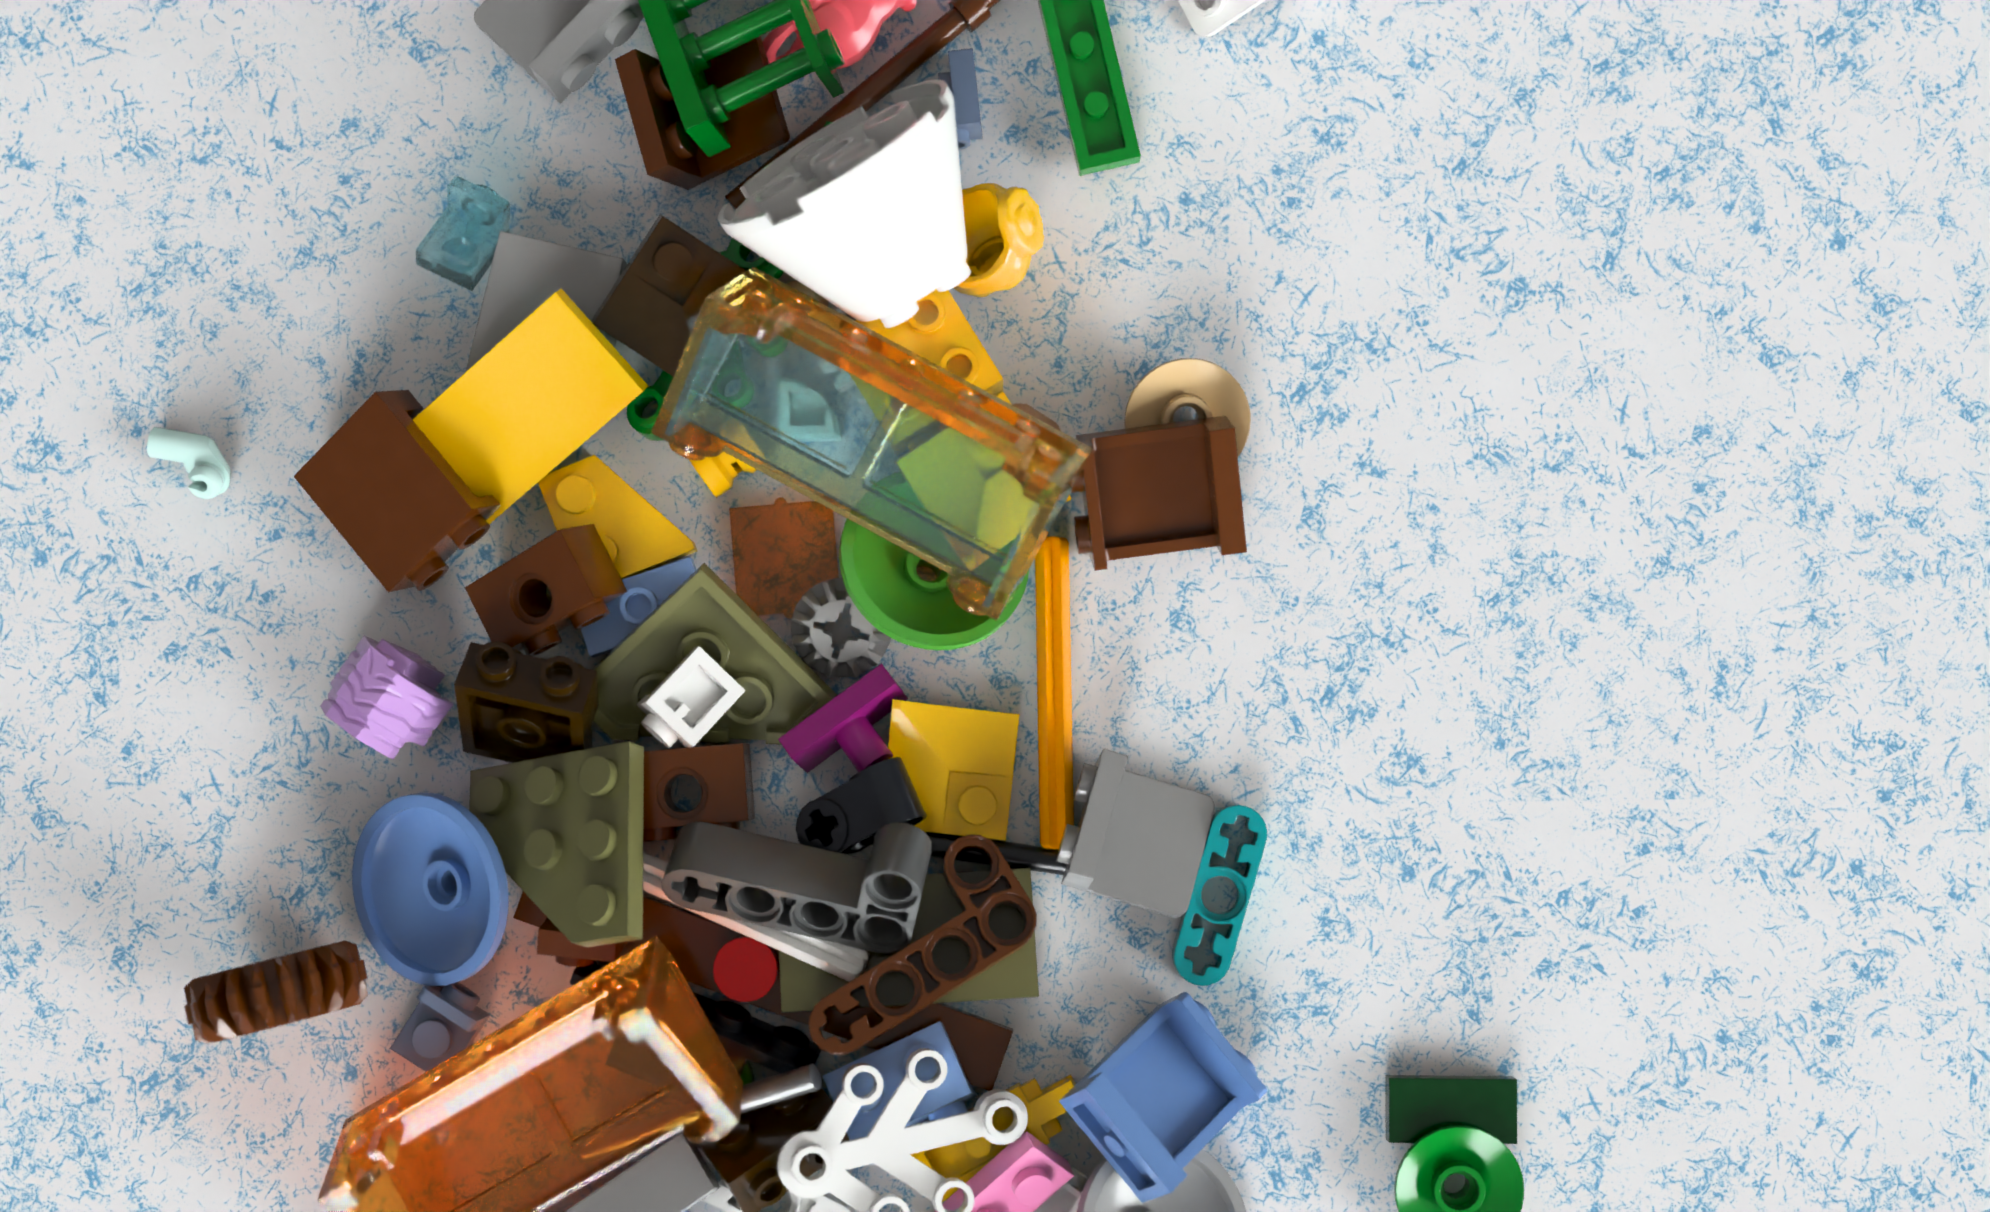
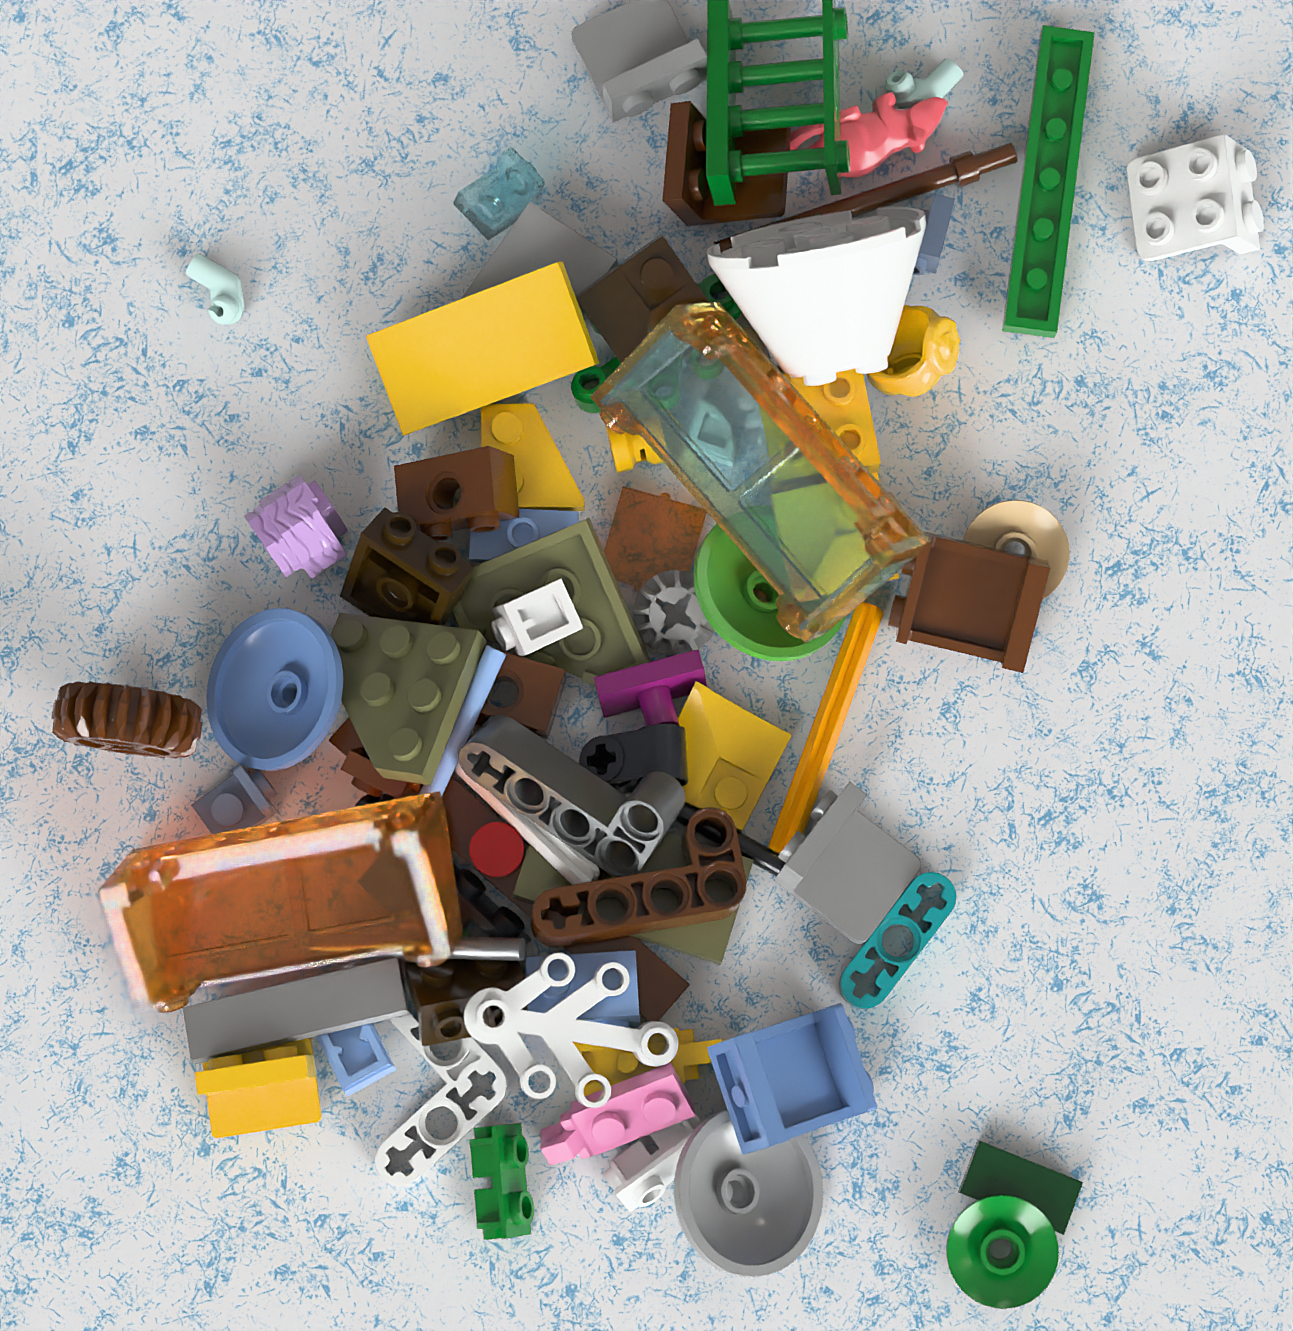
camera: 25 degrees right, 5 degrees down
reddish brown panel [294,390,501,593] -> none
none -> light blue bar [419,646,506,804]

